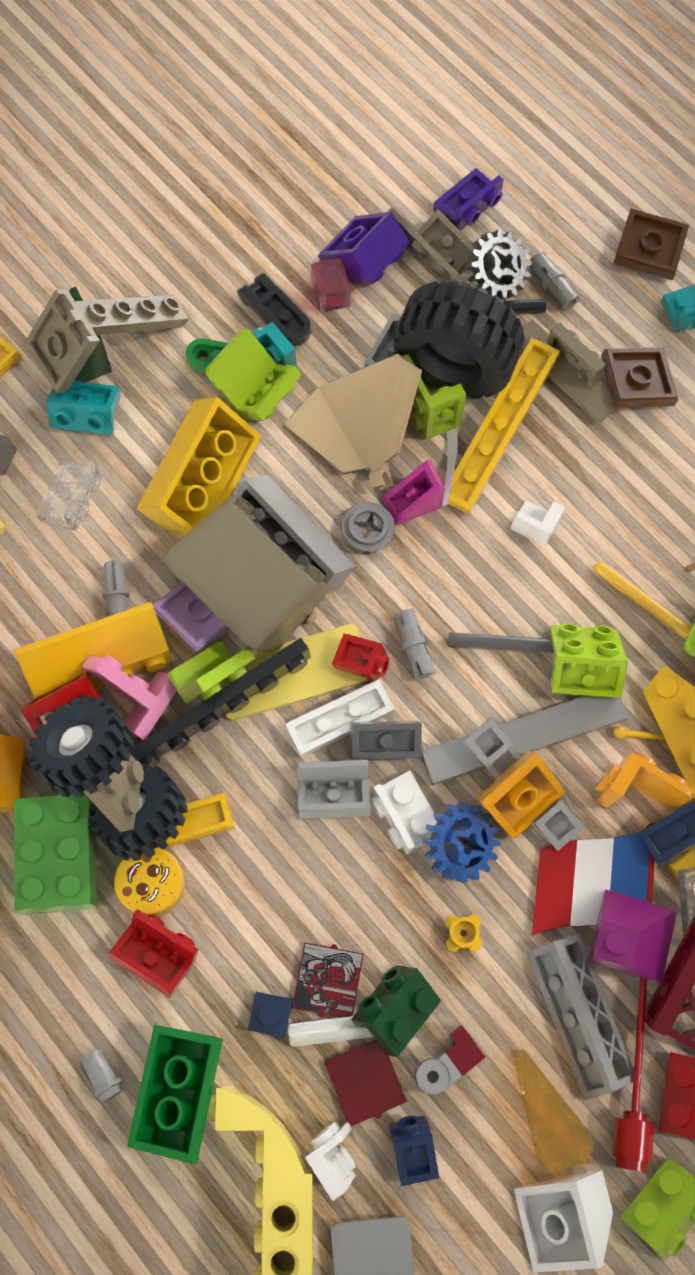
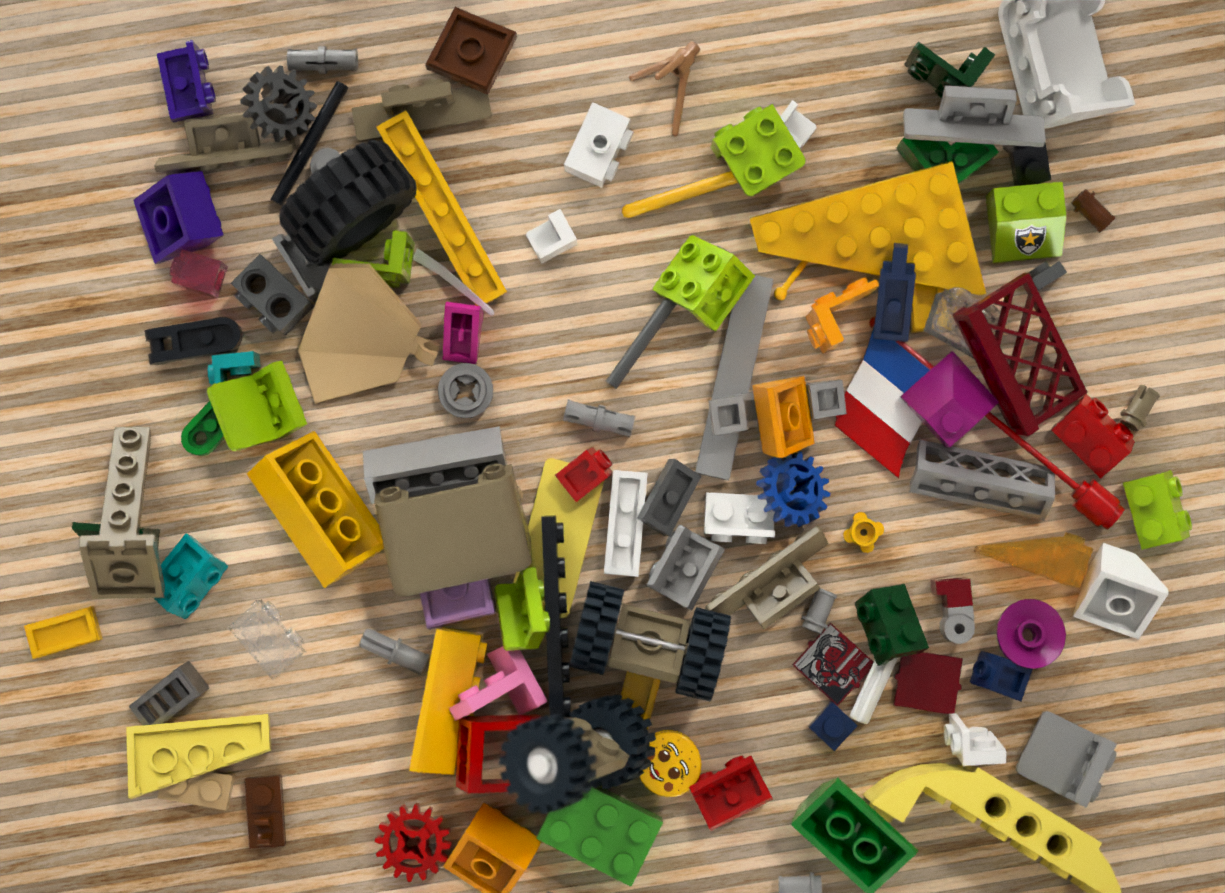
camera: 55 degrees left, 15 degrees up
none -> dark grey brick [231,254,314,335]
none -> white brick [564,102,634,188]
none -> plate [569,581,731,702]
none -> dark tan bracket [706,526,828,629]
none -> light grey pin [801,588,837,634]
none -> magenta dish [996,599,1066,669]

